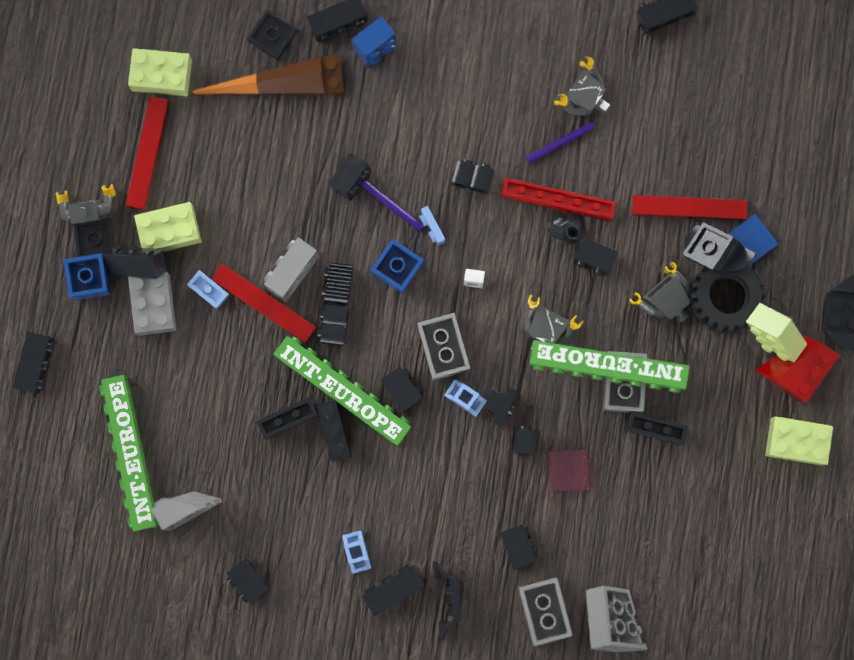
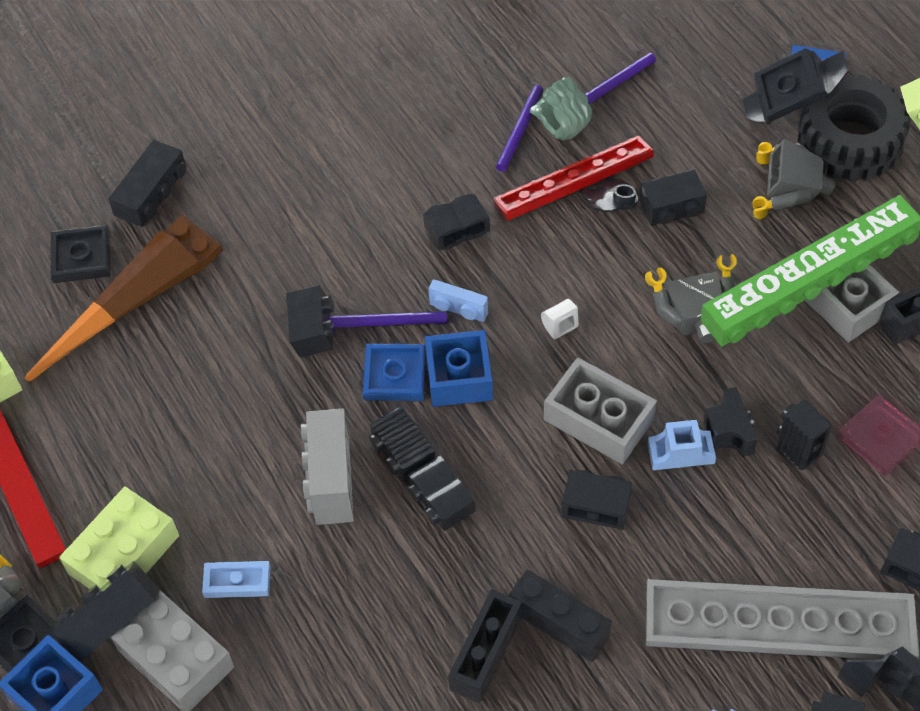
camera: 40 degrees left, 25 degrees down
red tile [211,264,316,343] -> none
bright green brick [273,336,411,447] -> none
blue brick [352,16,396,67] -> none
dark grey torso [554,56,611,116] -> none
red tile [632,195,747,220] -> none
none -> blue tile [362,344,426,401]
none -> sand green hair [530,77,592,140]
none -> dark purple bar [585,52,656,104]
none -> light grey plate [646,579,919,659]

